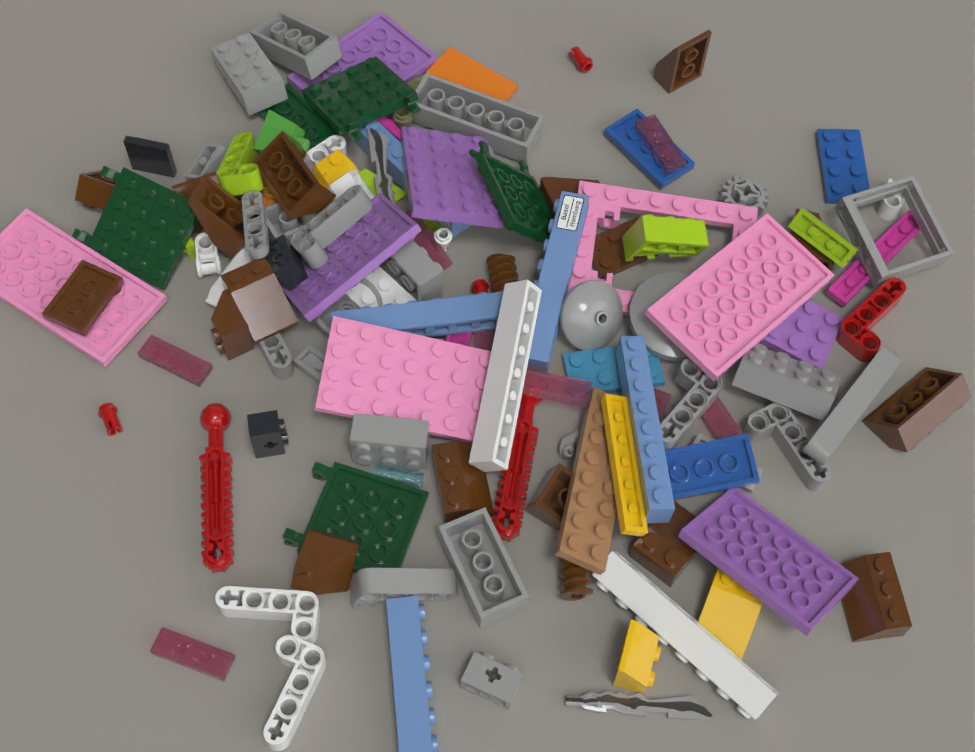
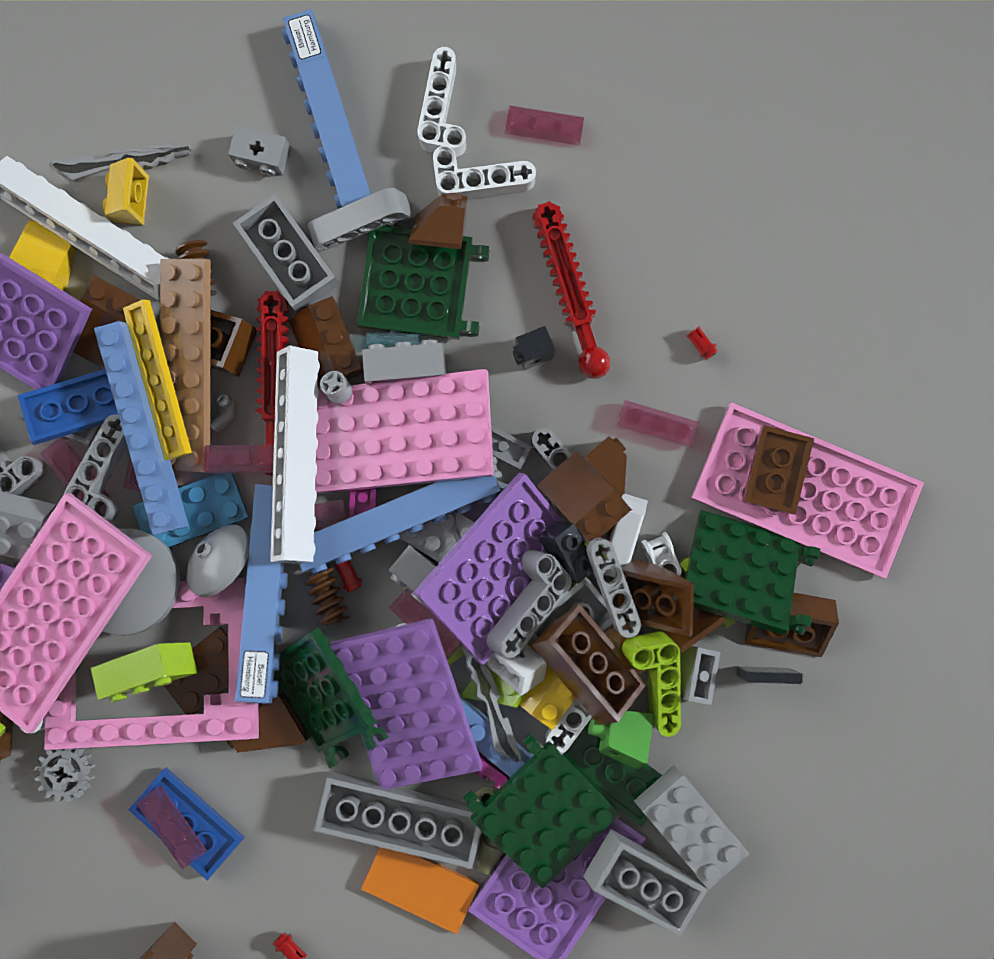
camera: 170 degrees right, 25 degrees up
none -> light grey wheel [320,371,352,404]

